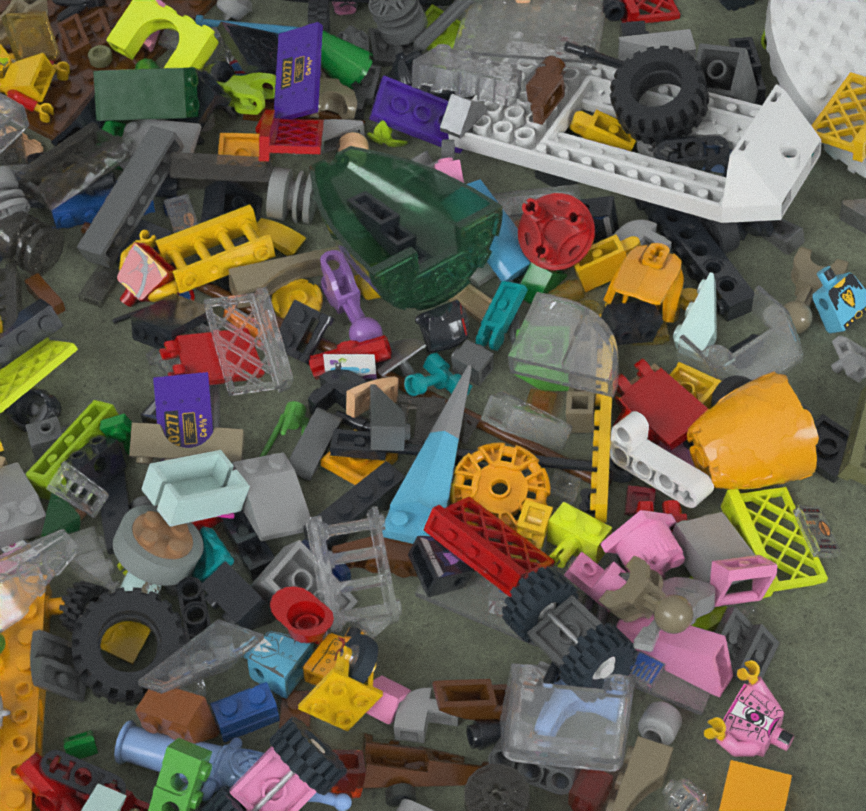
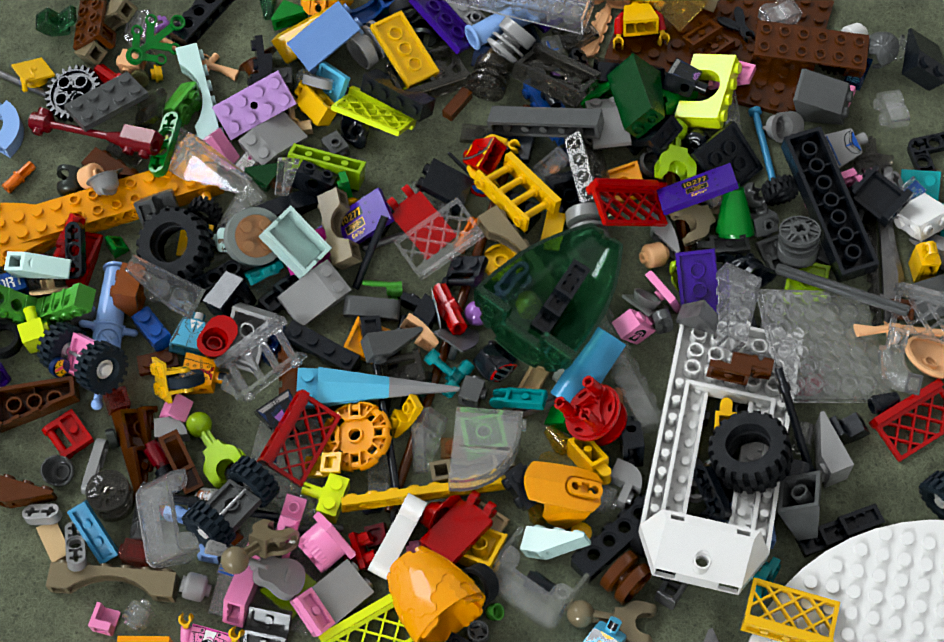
camera: 75 degrees right, 10 degrees up
olive tile [88,45,113,68] -> none
none -> dark red brick [143,439,170,470]
none -> lime piece [186,412,246,489]
none -> black bar [352,215,388,290]
none -> yellow slope [389,394,423,438]
none -> reddish brown wheel [600,550,652,605]
none -> dark grey hair [638,149,660,179]
none -> bright pink plate [645,271,681,313]
none -> black torso [662,58,709,98]

